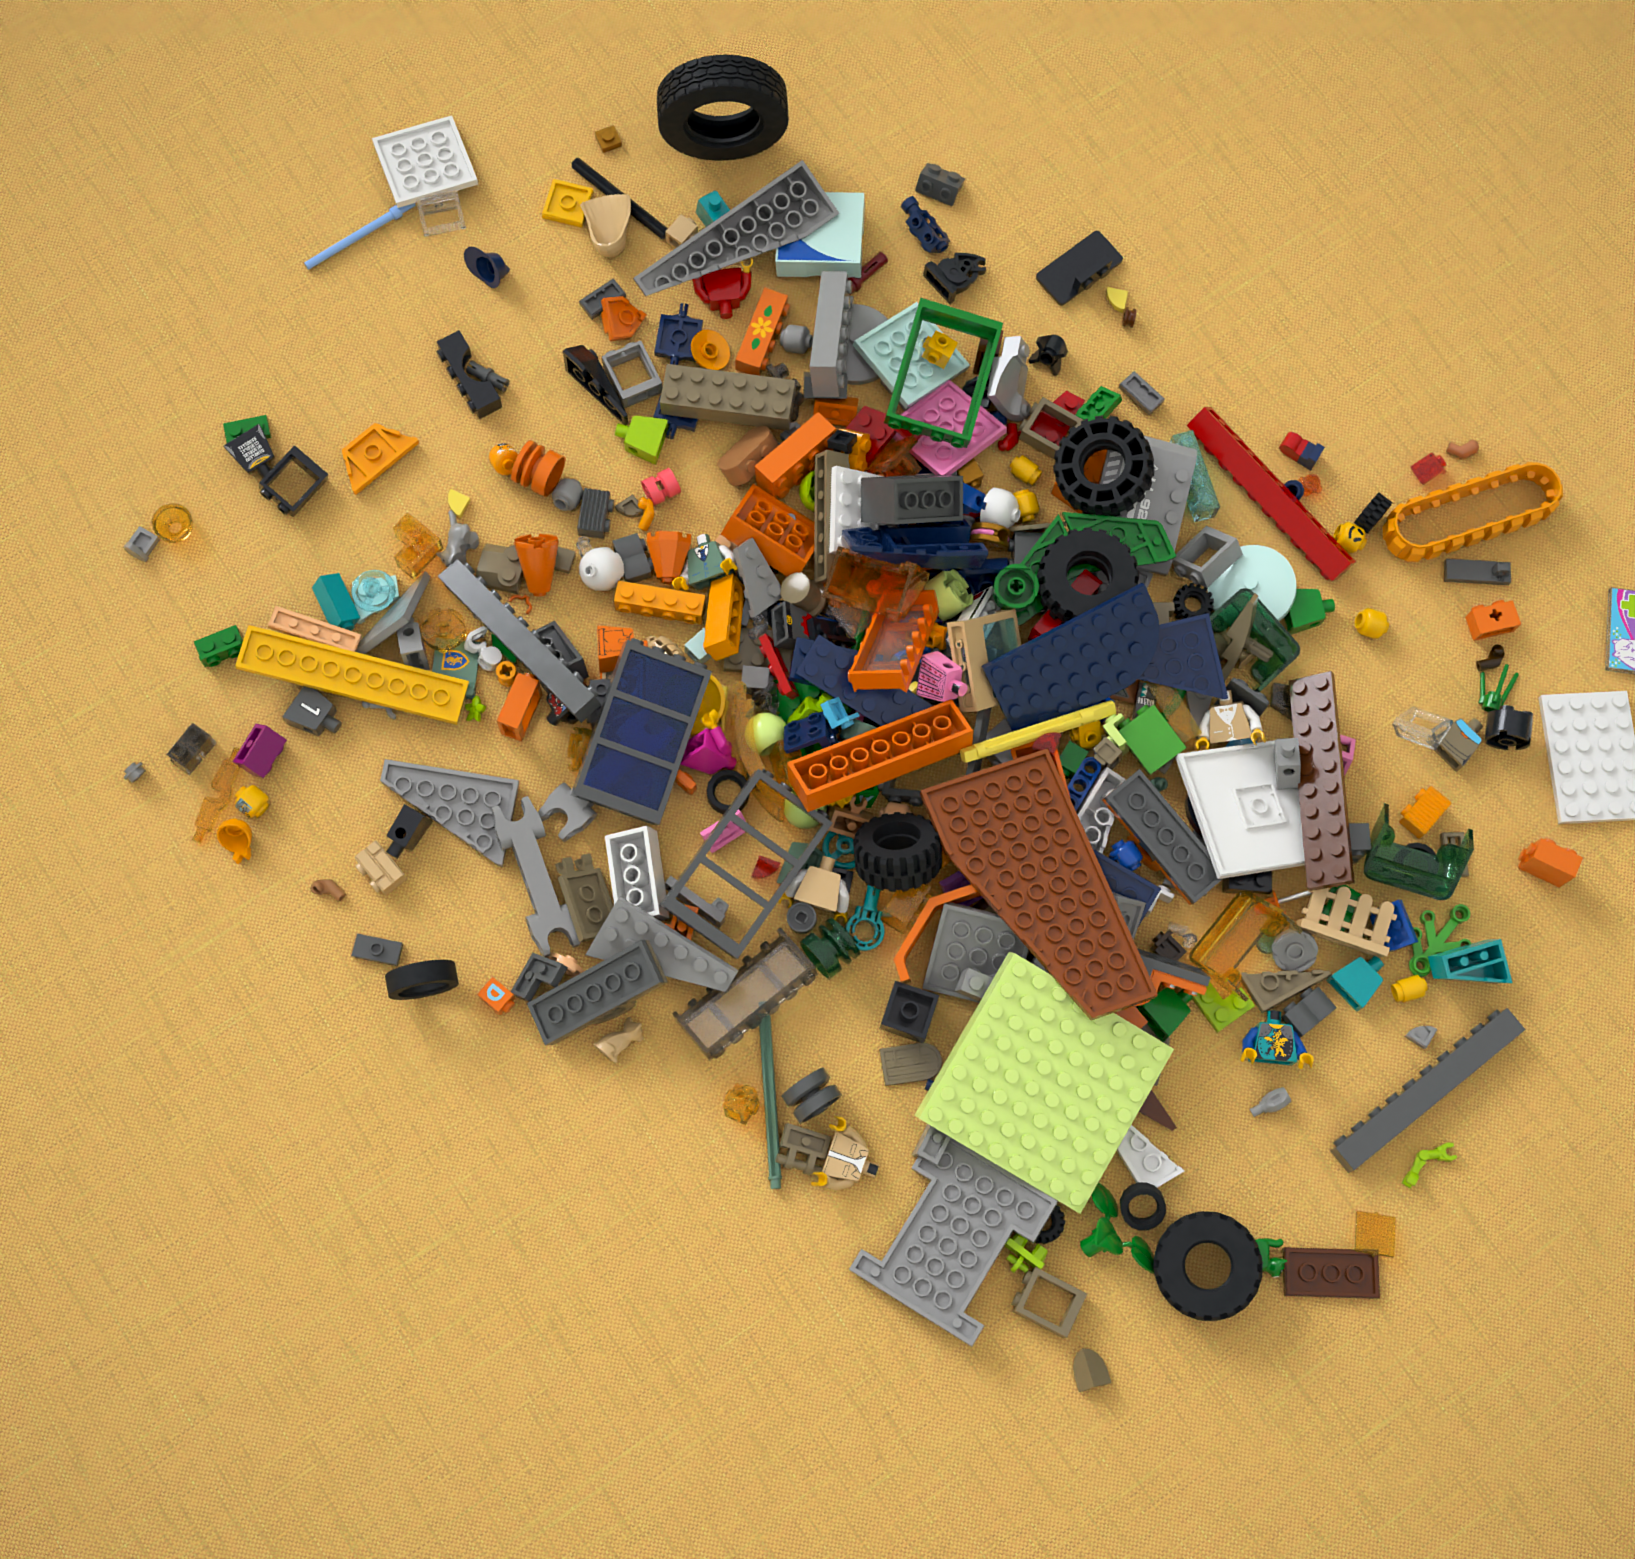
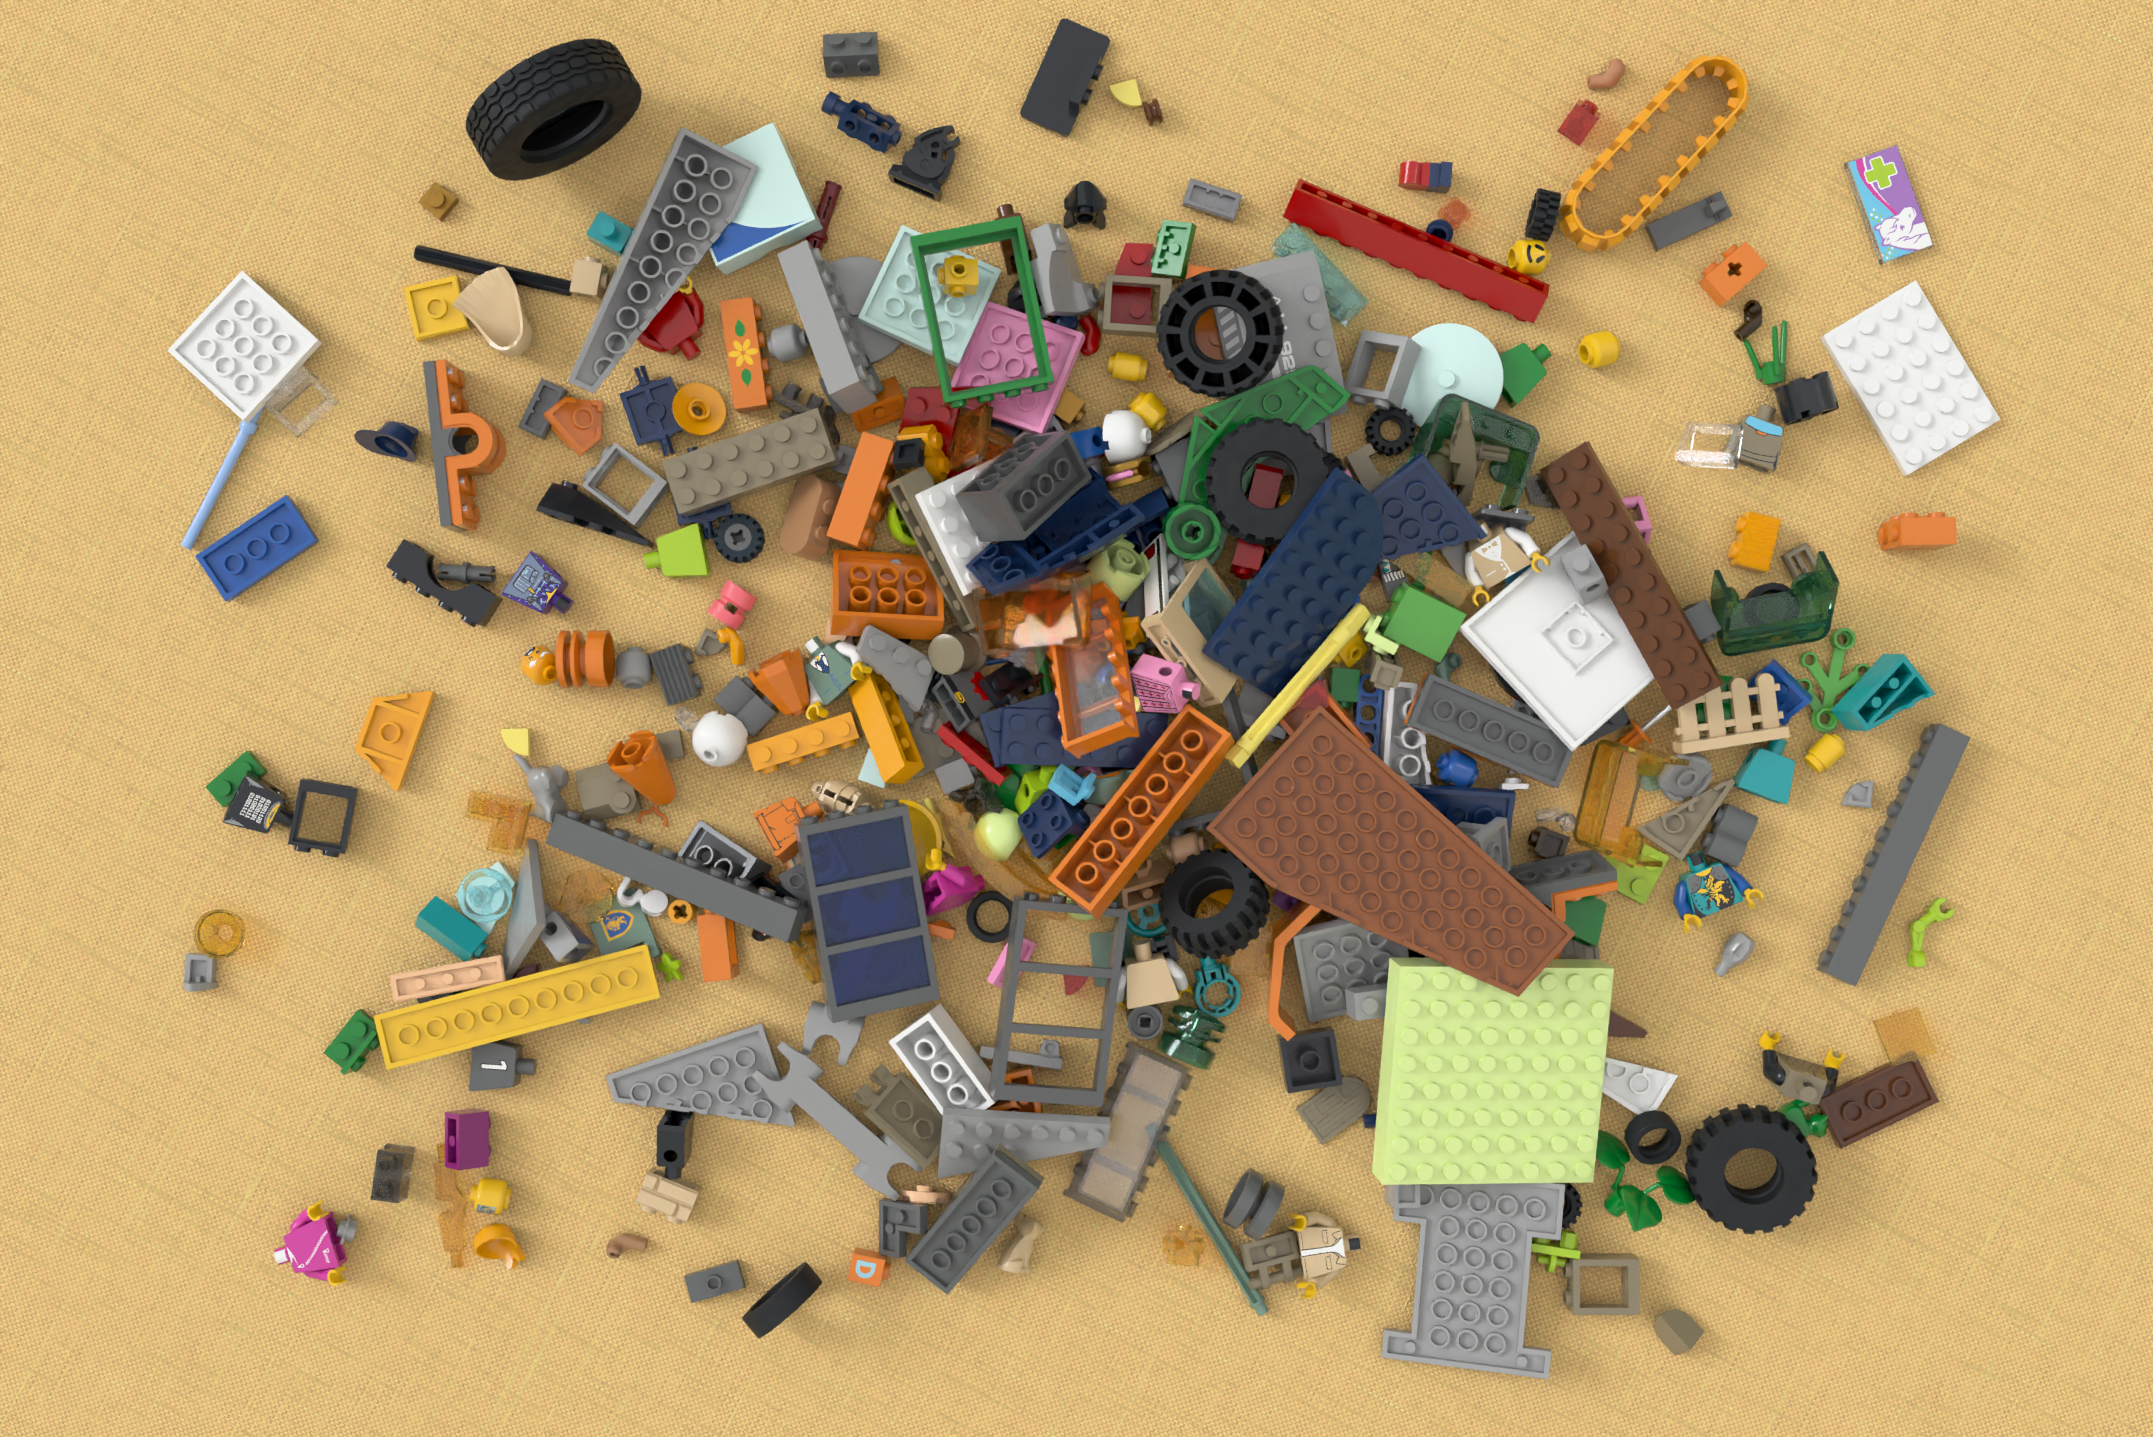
camera: 25 degrees left, 15 degrees up
none -> blue plate [195,495,319,602]
none -> dark pink torso [274,1200,348,1286]
none -> orange piece [423,359,507,532]
none -> torso [501,551,573,615]
none -> black wheel [714,513,765,563]
none -> torso [1758,1030,1845,1105]

